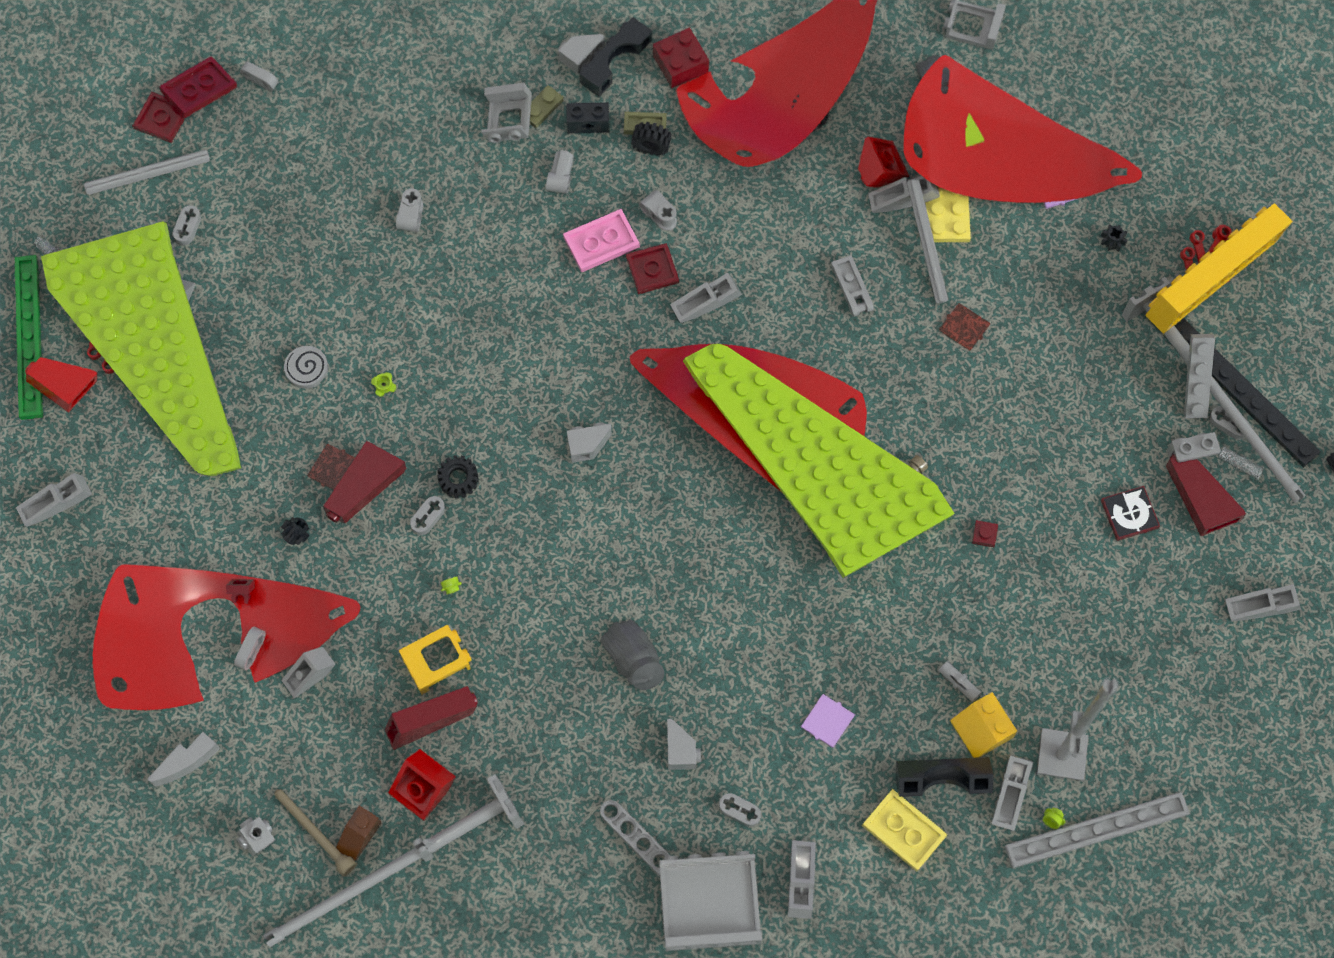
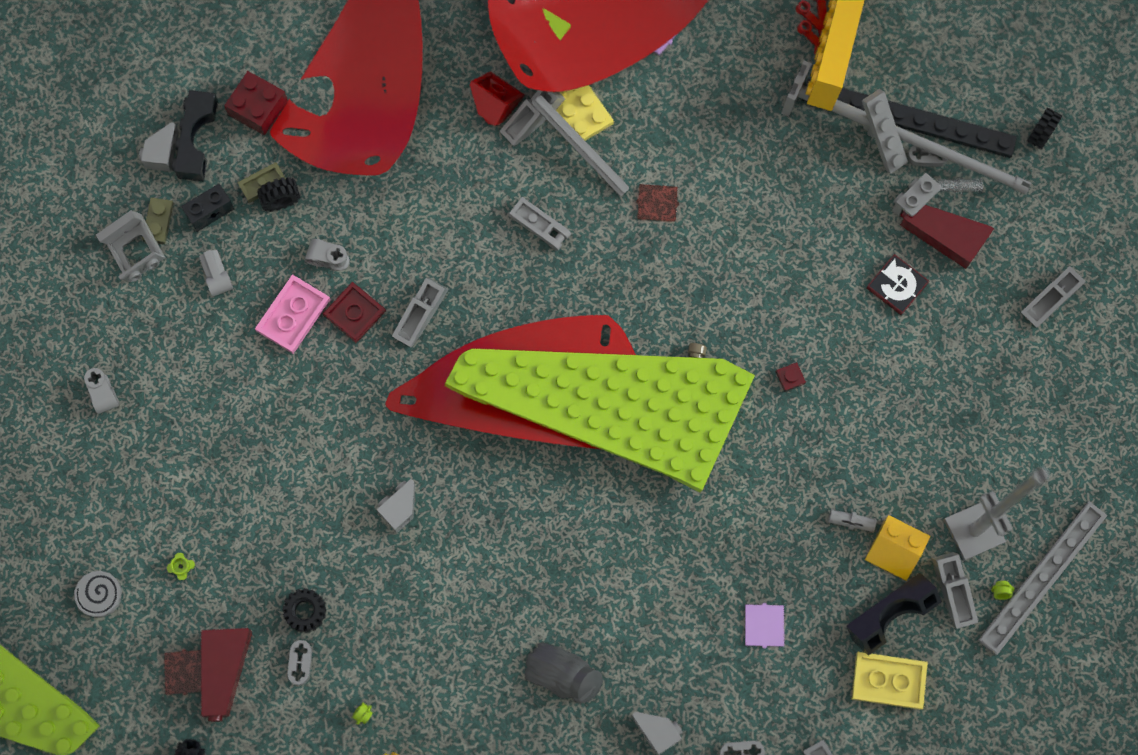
camera: 35 degrees left, 5 degrees up
black gear [1101,224,1128,252] -> none

